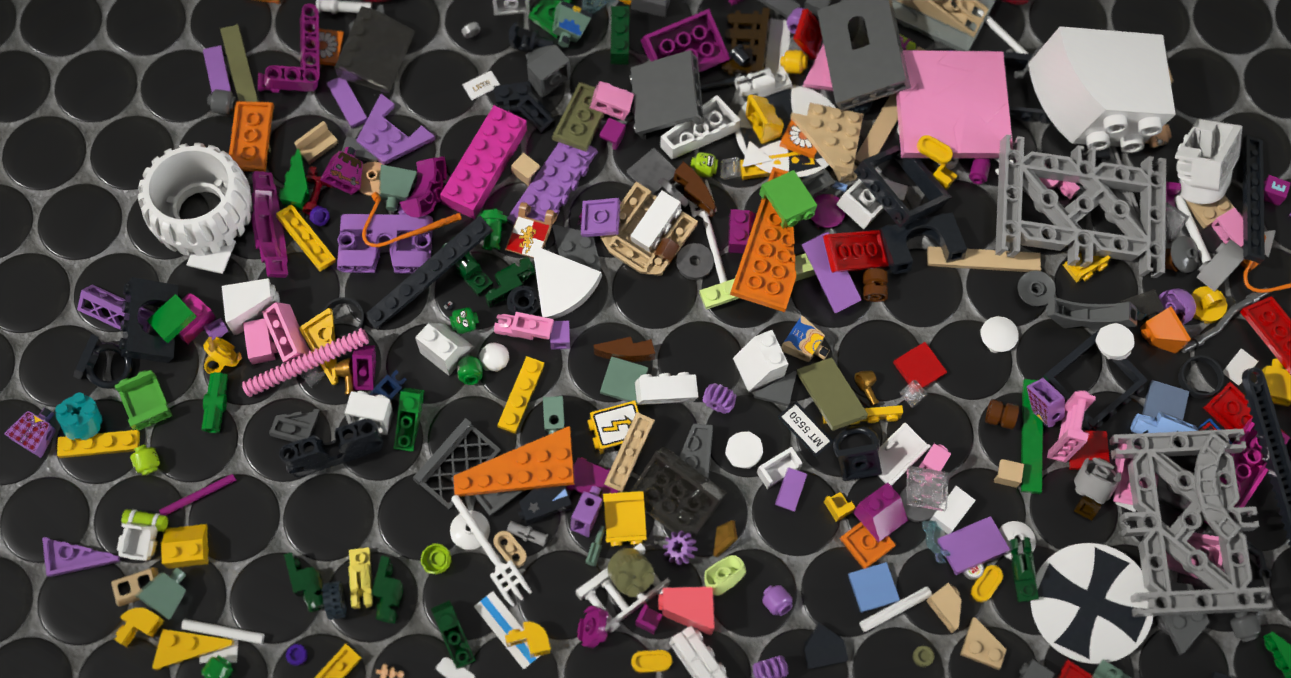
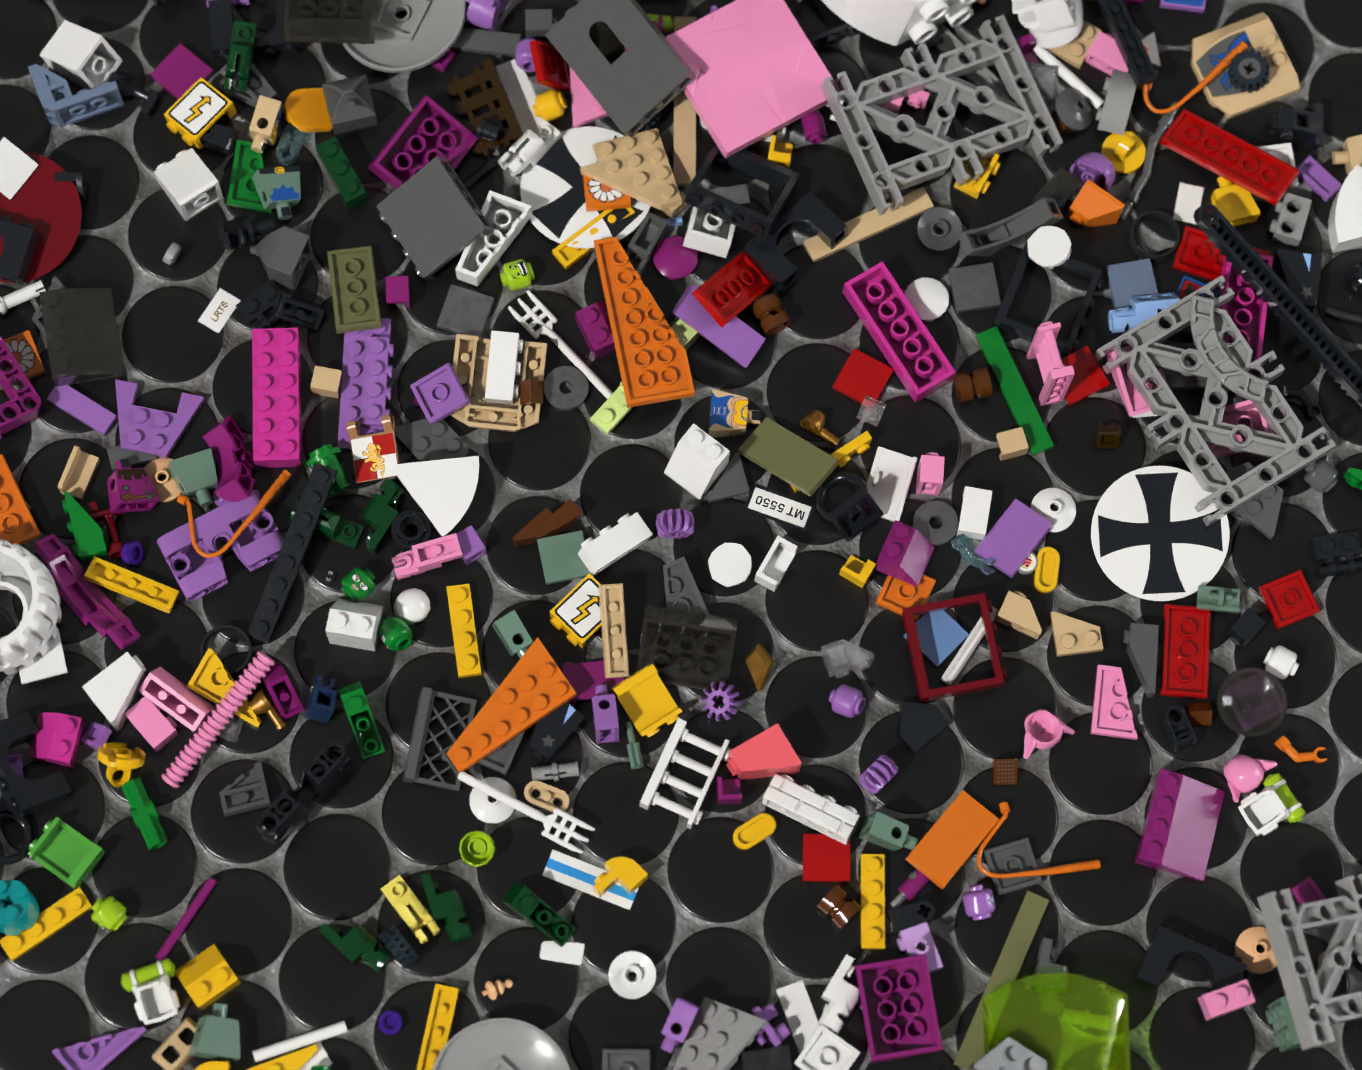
camera: 30 degrees left, 5 degrees up
green tile [147,294,197,343] -> none
white brick [345,391,393,435] -> none
magenta plate [578,606,608,648] -> none
bright pink brick [590,81,634,121] -> none
olive piece [607,548,655,597] -> none
flat silver tile [658,178,689,207] -> none
reddish brown slope [674,162,716,217] -> none
yellowish green piece [705,555,746,596] -> none
clear plate [720,157,741,180] -> none
white sticker [742,141,772,167] -> none
yellow slope [745,94,784,144] -> none
bright green panel [759,170,817,229] -> none
medium lavender tile [775,467,807,512] -> none
clear plate [906,466,949,512] -> none
olive tile [913,646,934,667] -> none
yellow tile [917,135,953,164] -> none
dark green plate [1009,537,1039,603] -> none
medium lavender torso [1027,378,1065,427] -> none
light grey brick [1074,458,1121,504] -> none
none -> clear slope [820,639,875,678]
none -> dark pink brick [842,261,956,403]
none -> dark red window [902,593,1007,703]
none -> flat silver tile [948,262,1001,314]

